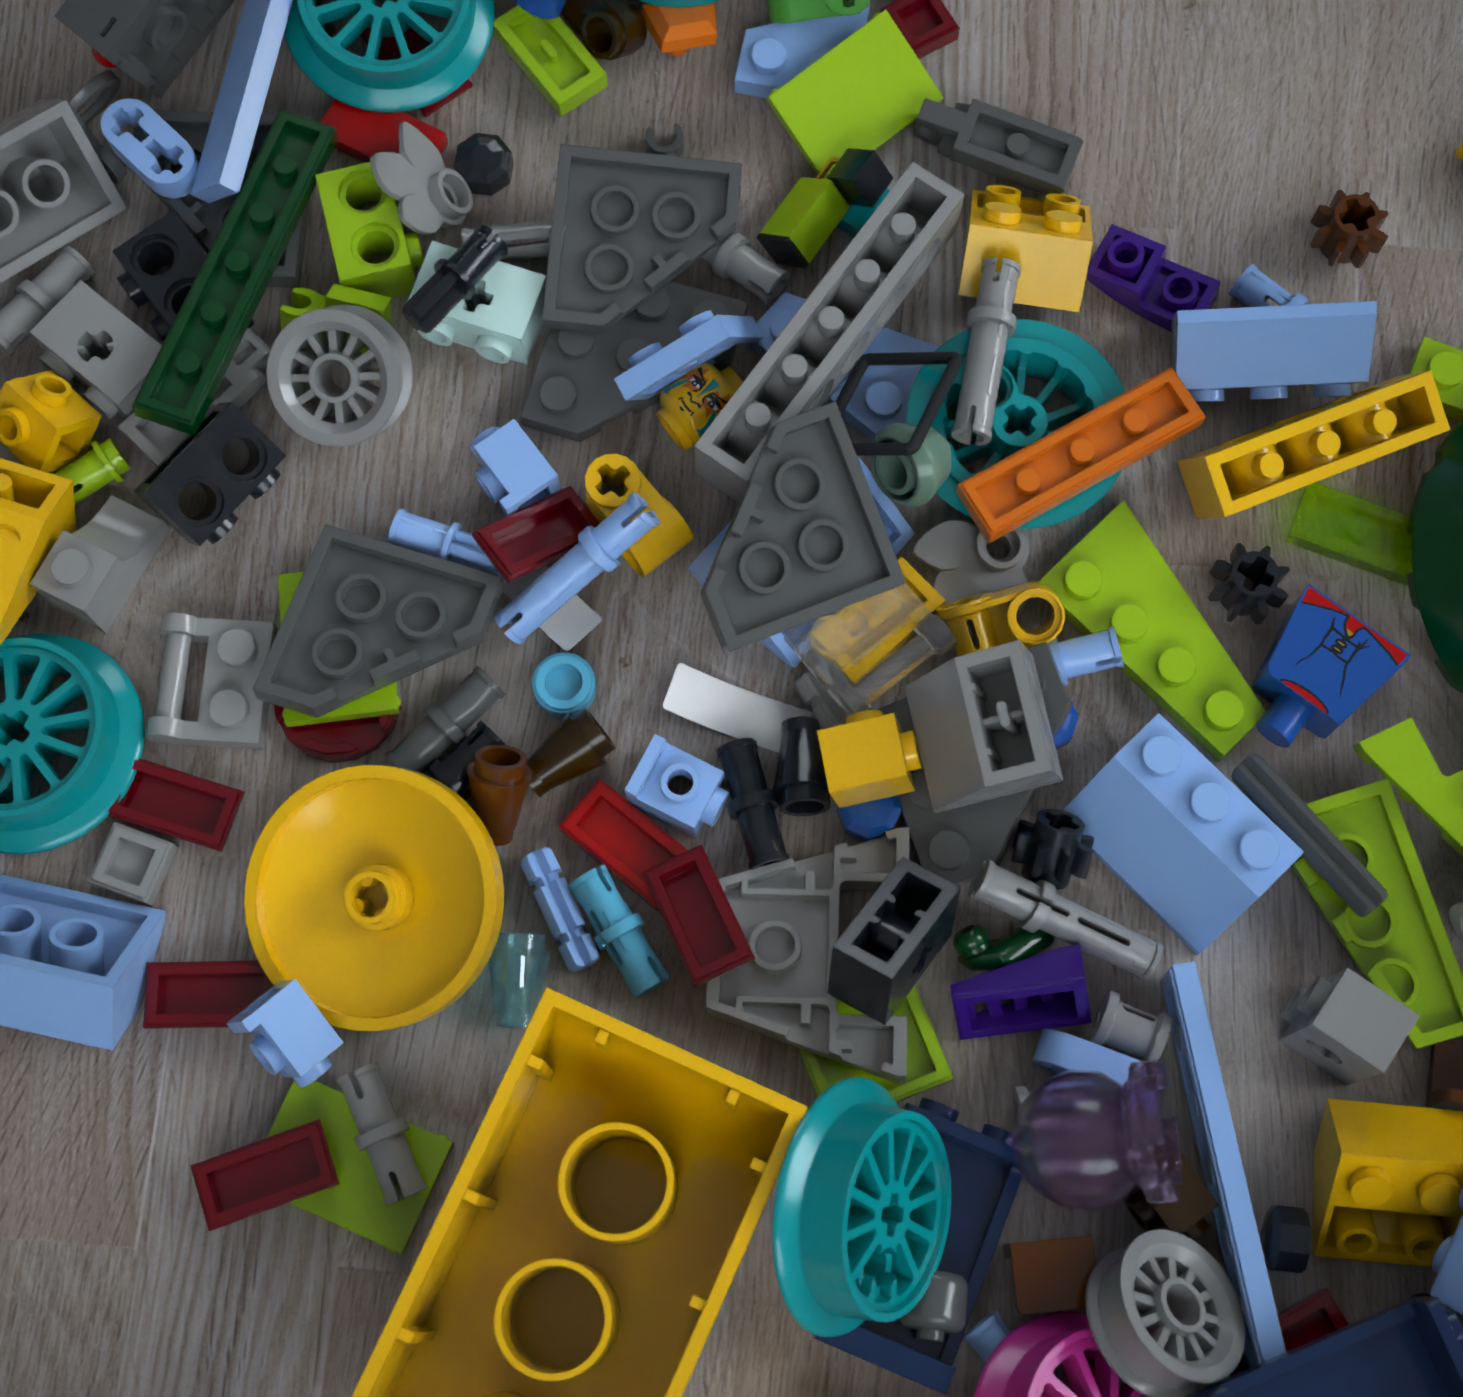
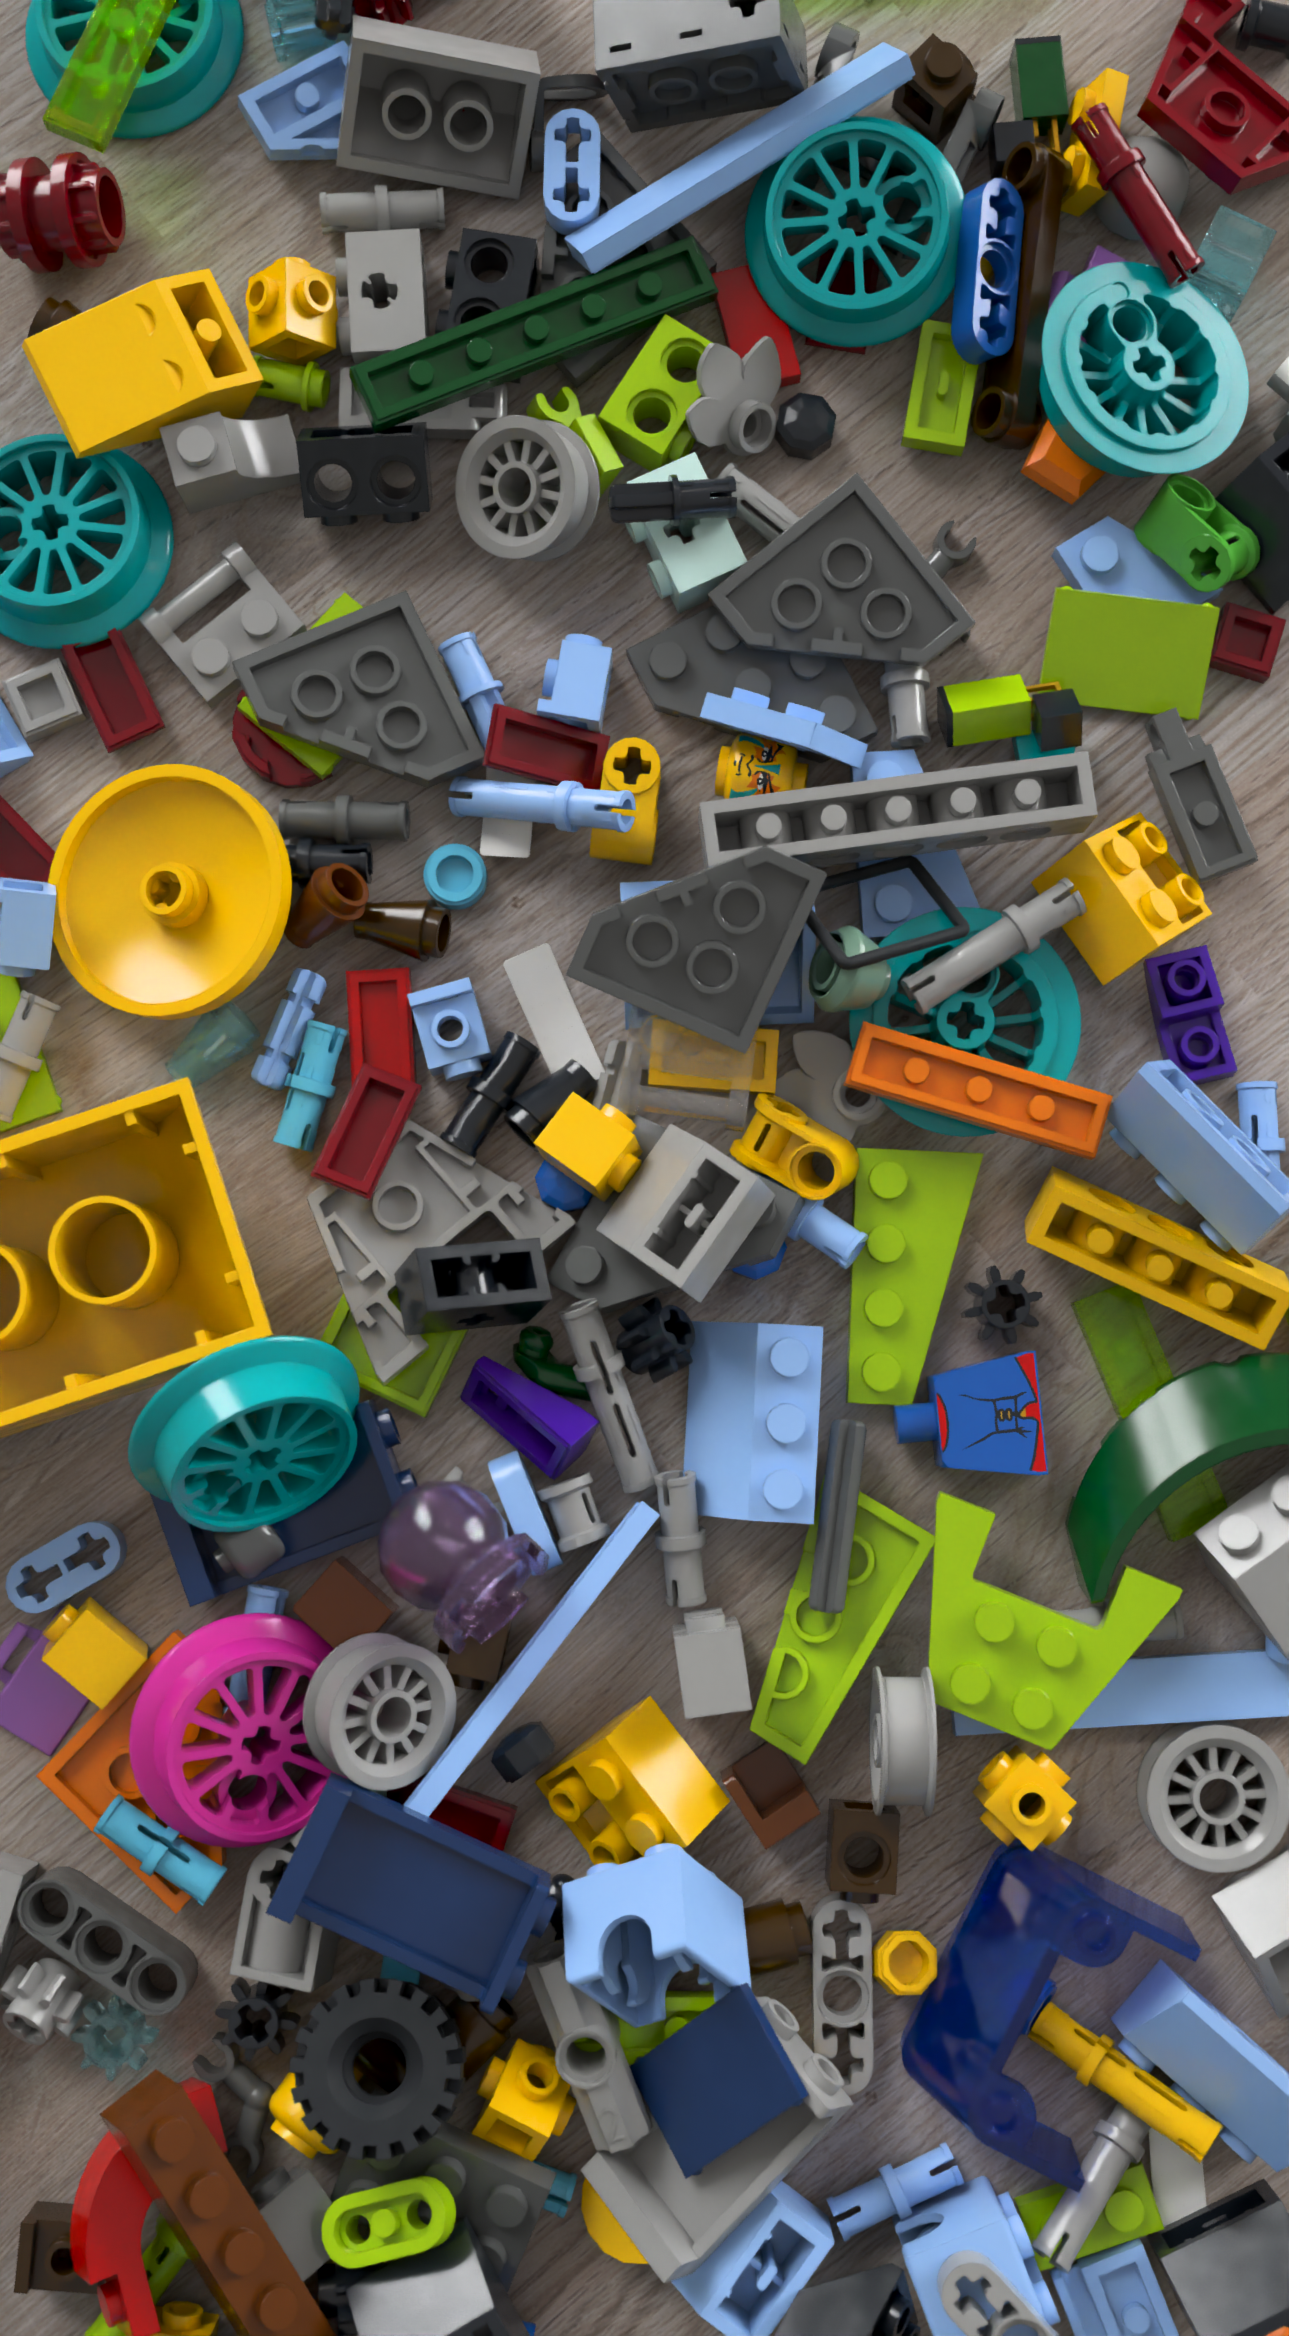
camera: 45 degrees right, 10 degrees up
none -> light grey pin [654,1470,707,1607]

